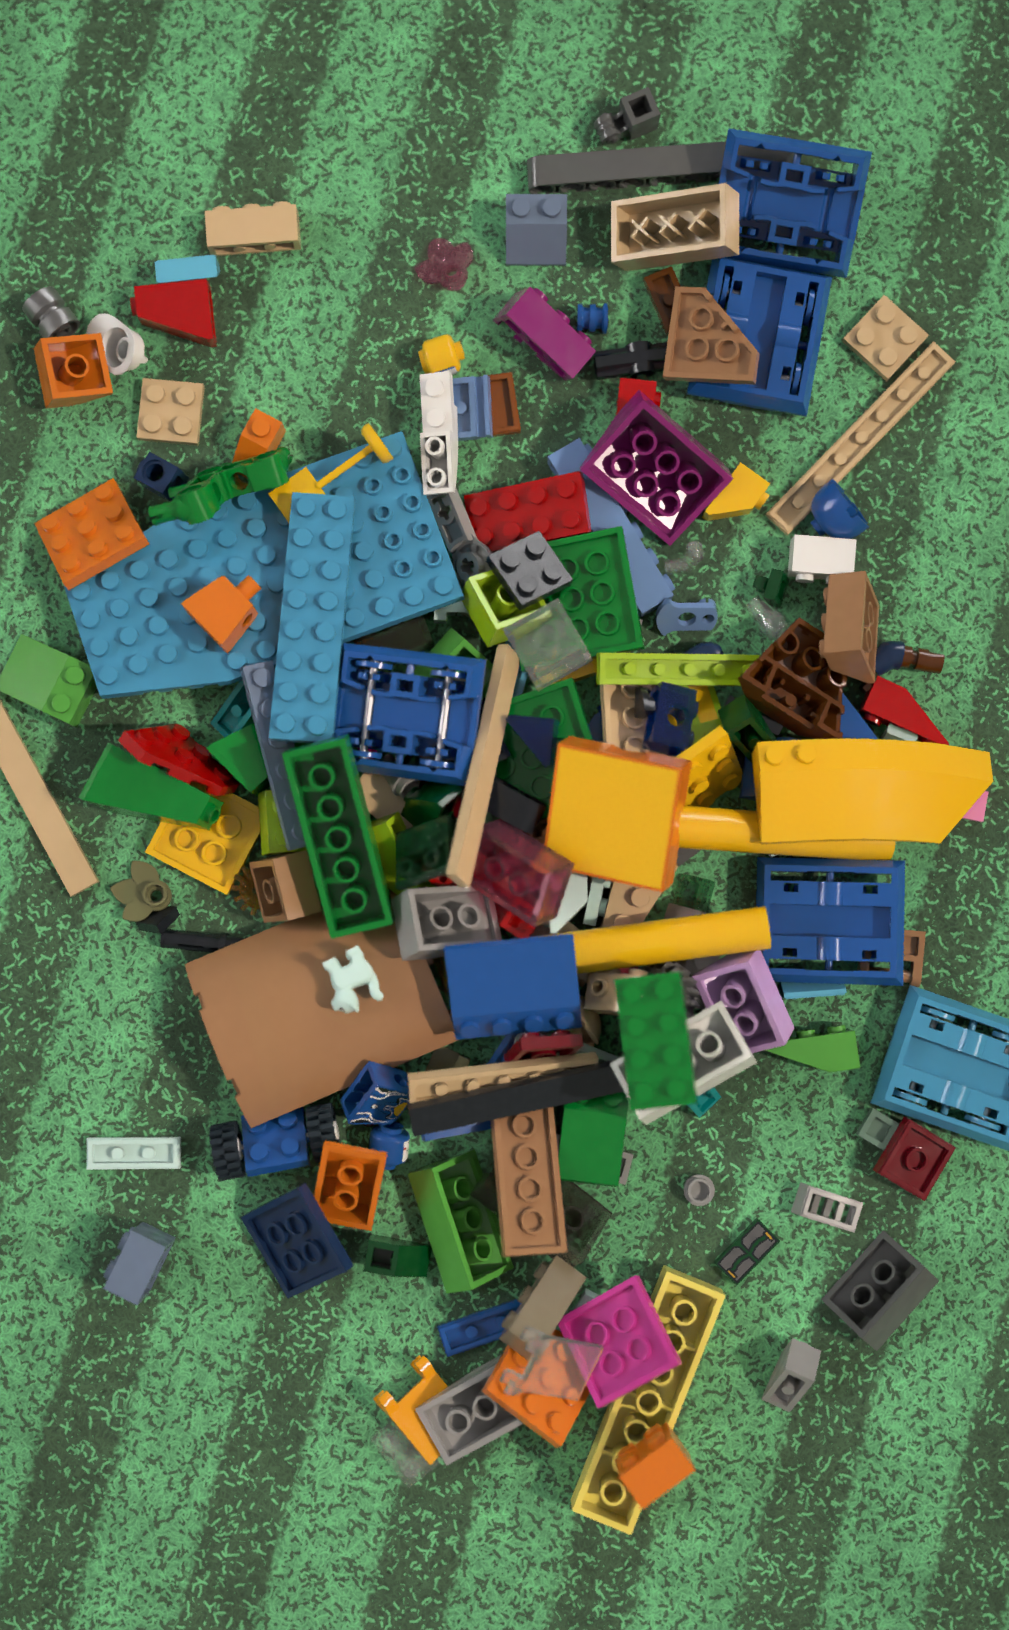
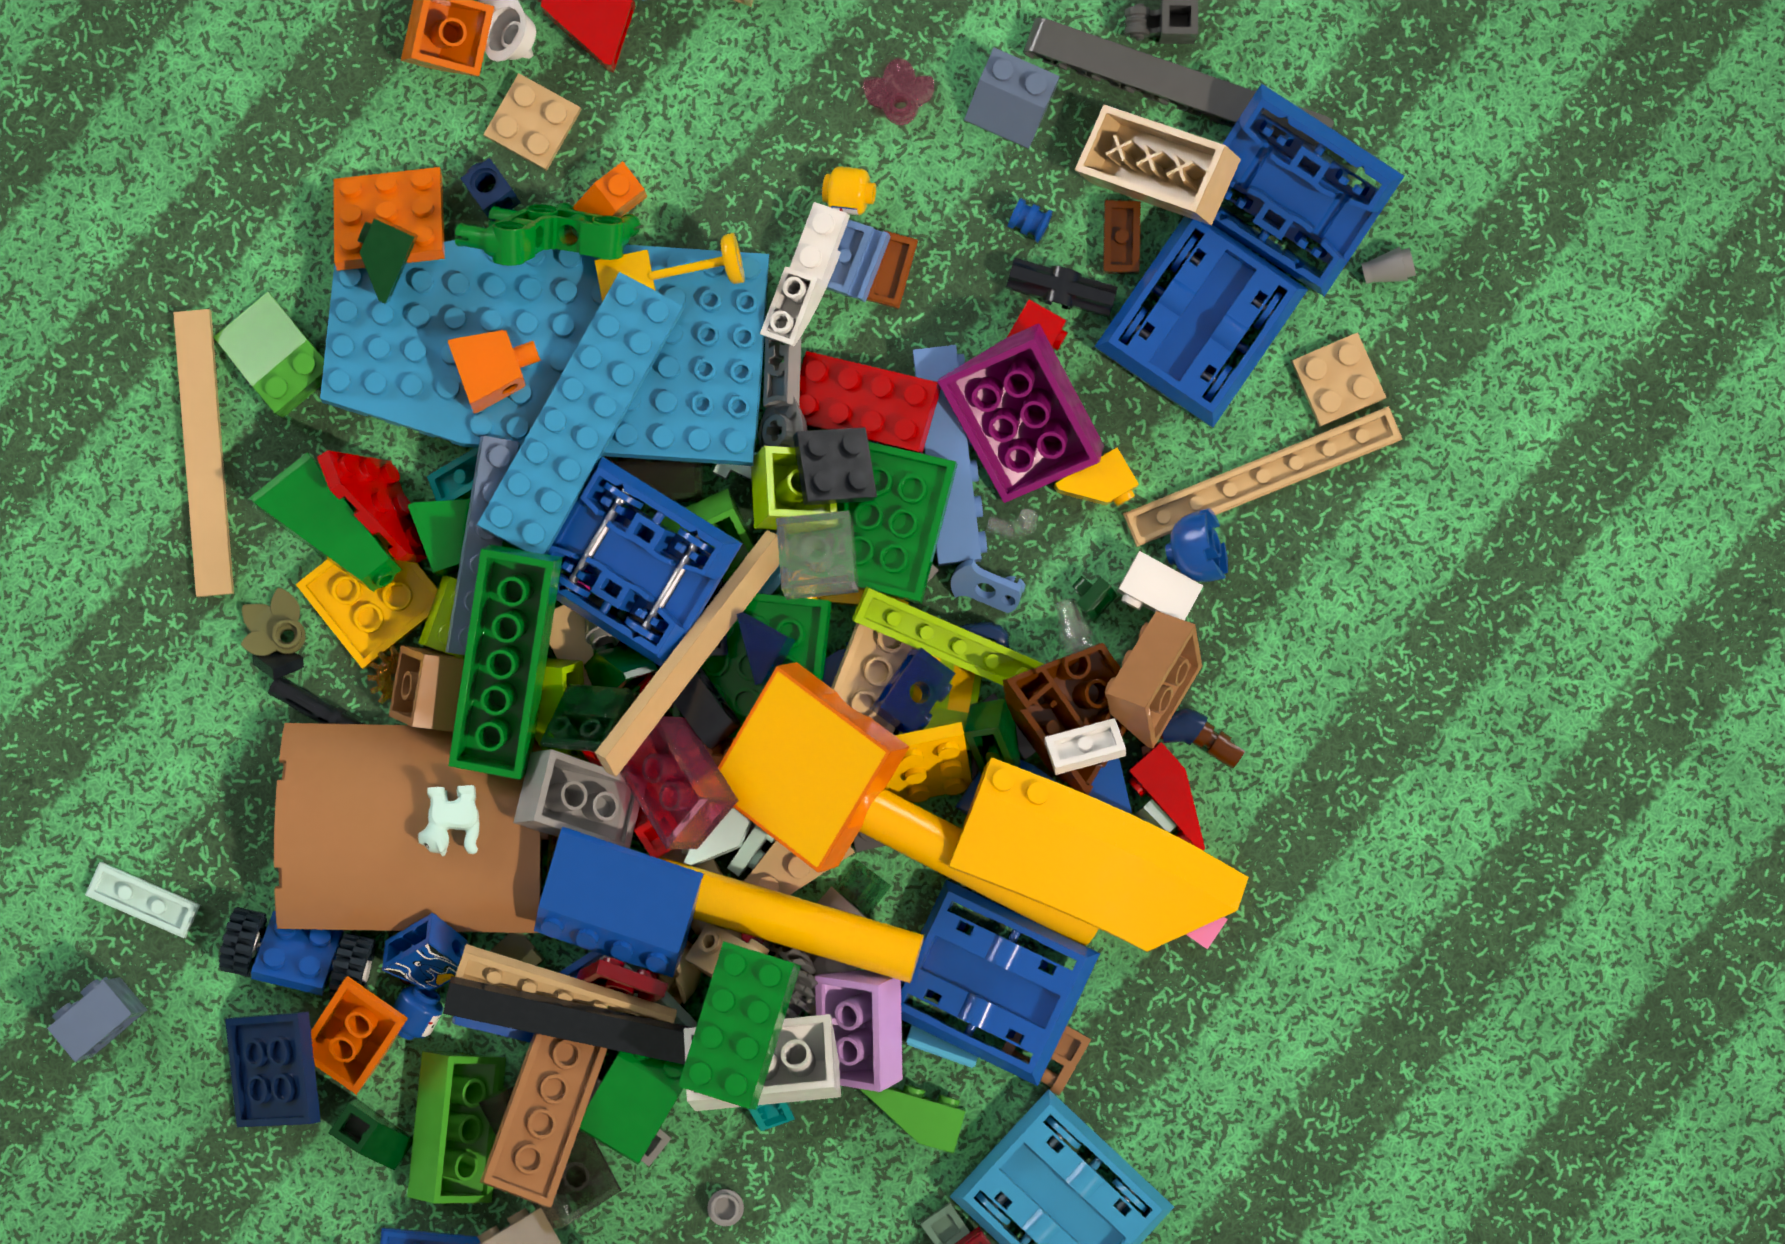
camera: 25 degrees right, 0 degrees up
magenta wedge [493,287,596,381] -> none
black tile [635,687,656,719] -> none
medium nougat plate [663,286,760,385] -> none
none -> dark green slope [358,217,418,304]
none -> white plate [1045,718,1126,775]
none -> light grey cone [1361,246,1416,284]

